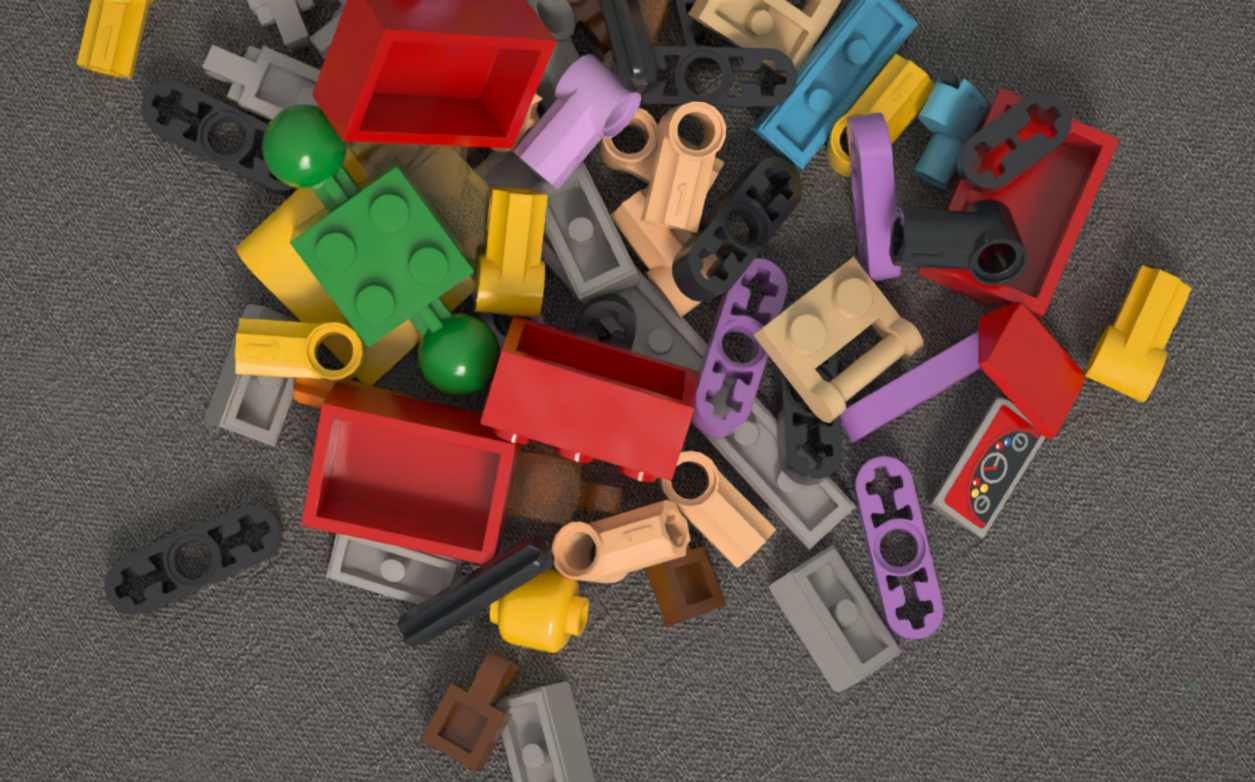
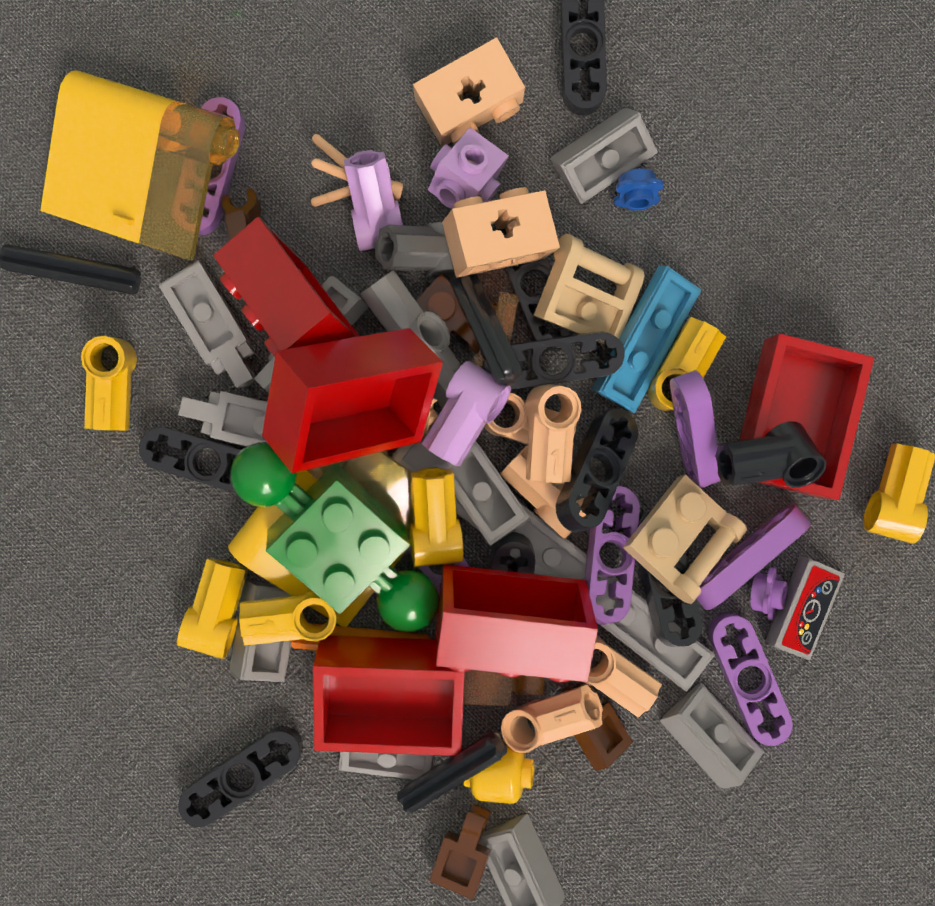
camera: 10 degrees left, 5 degrees up
medium azure piece [913,70,990,189] -> none
black beam [957,93,1072,193] -> none
red slope [978,302,1085,439] -> none
none -> yellow piece [177,558,248,659]
none -> medium lavender plate [751,567,788,620]

